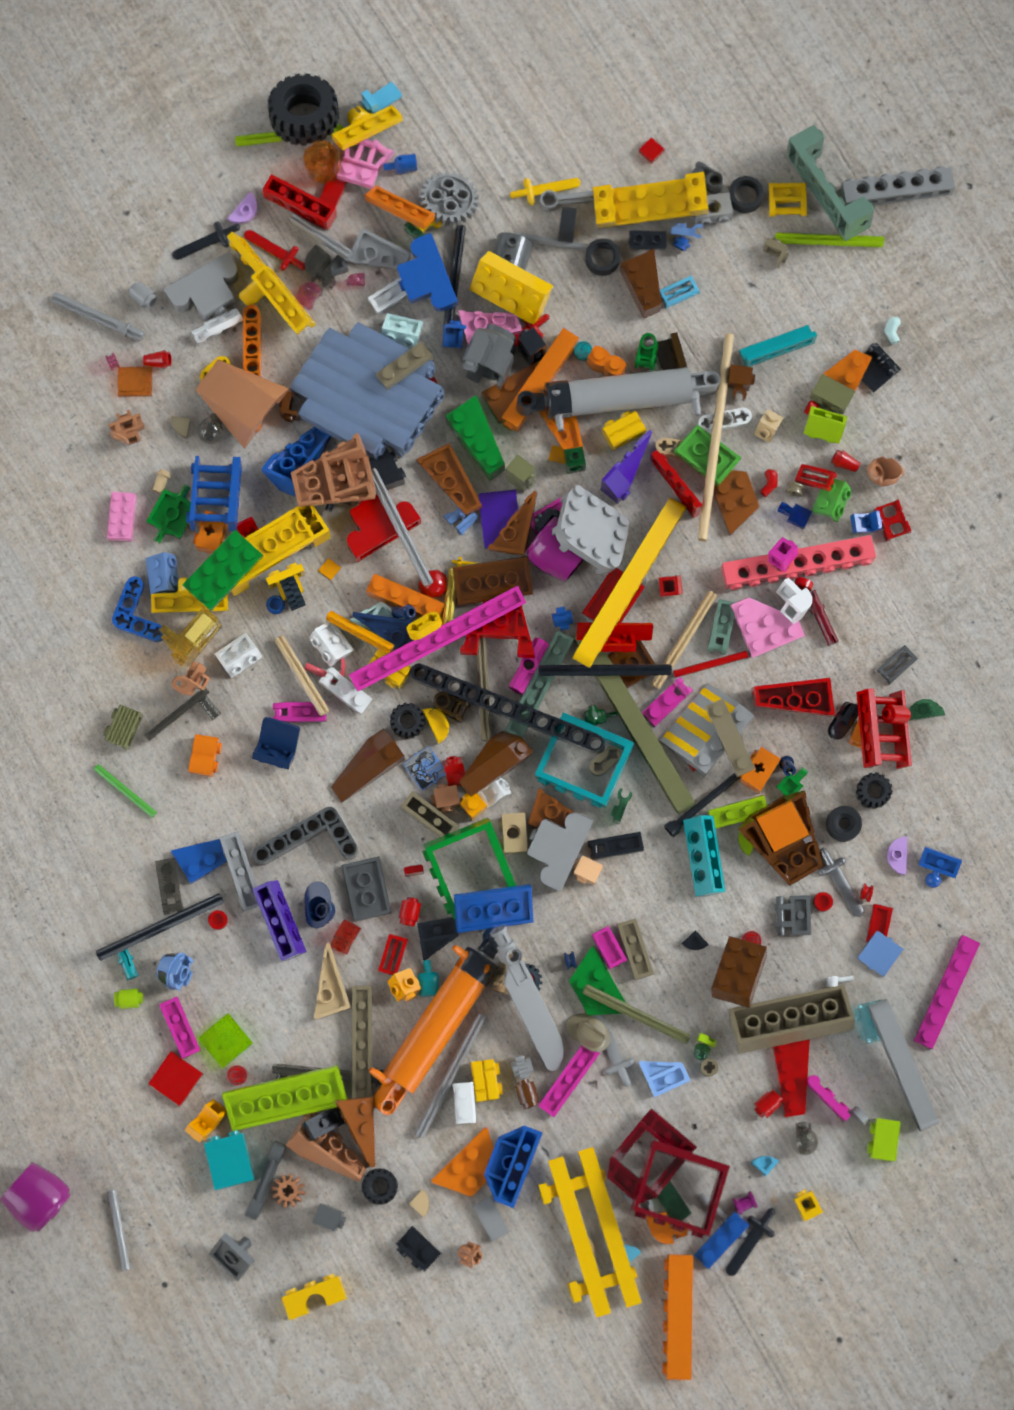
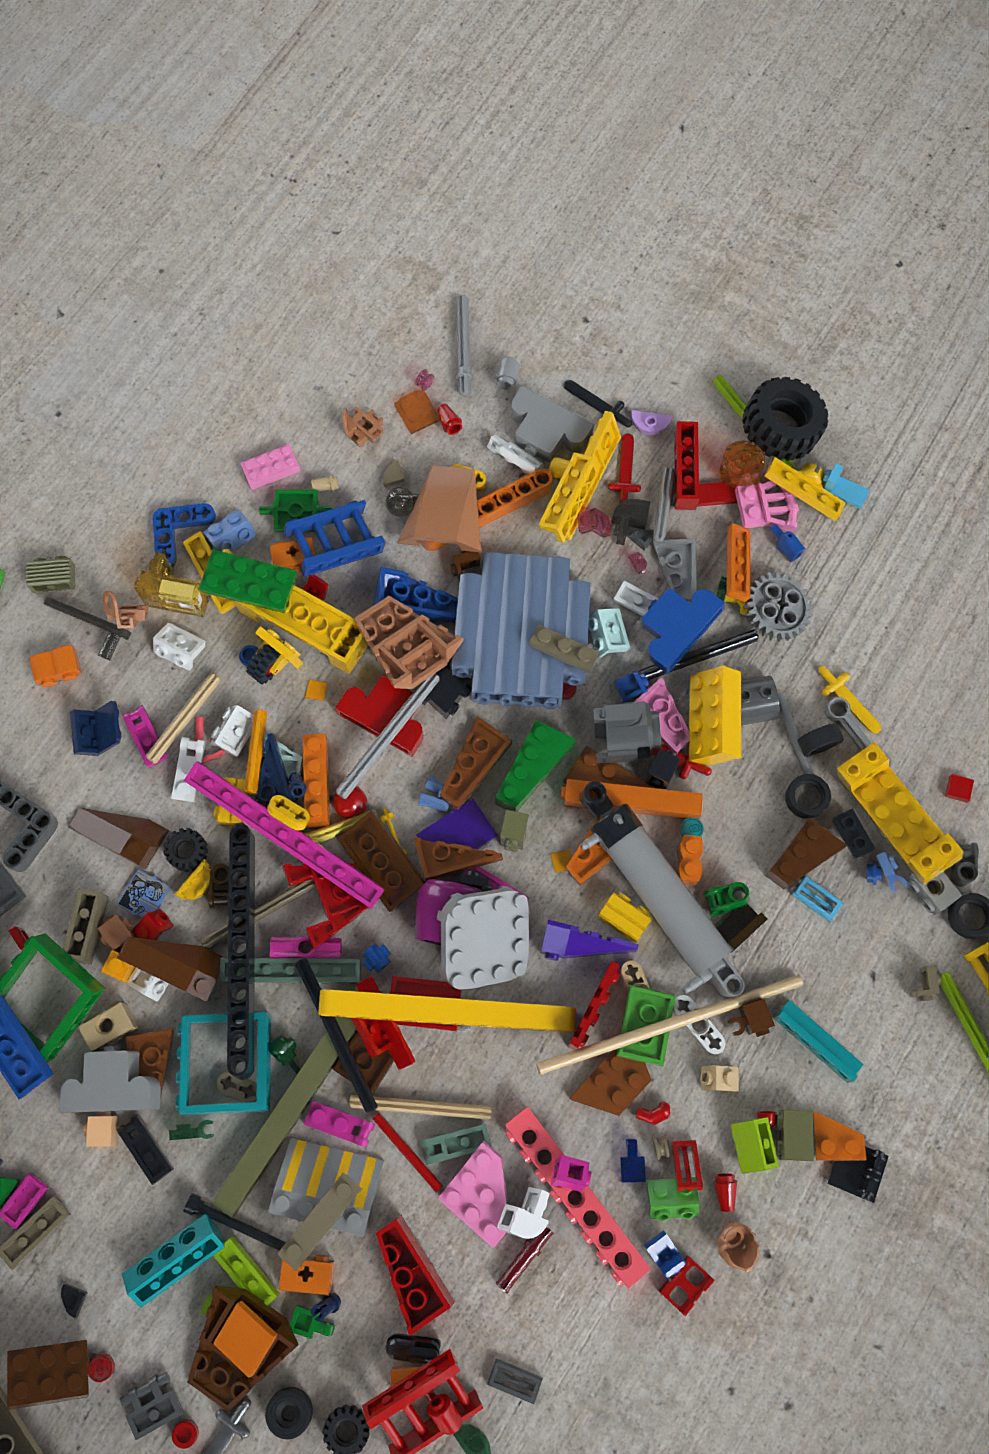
camera: 65 degrees right, 5 degrees down
dark green brick [564,446,586,474] -> none
red brick [659,575,683,597] -> none
red tile [794,577,814,591] -> none
light aqua arm [885,317,901,345] -> none

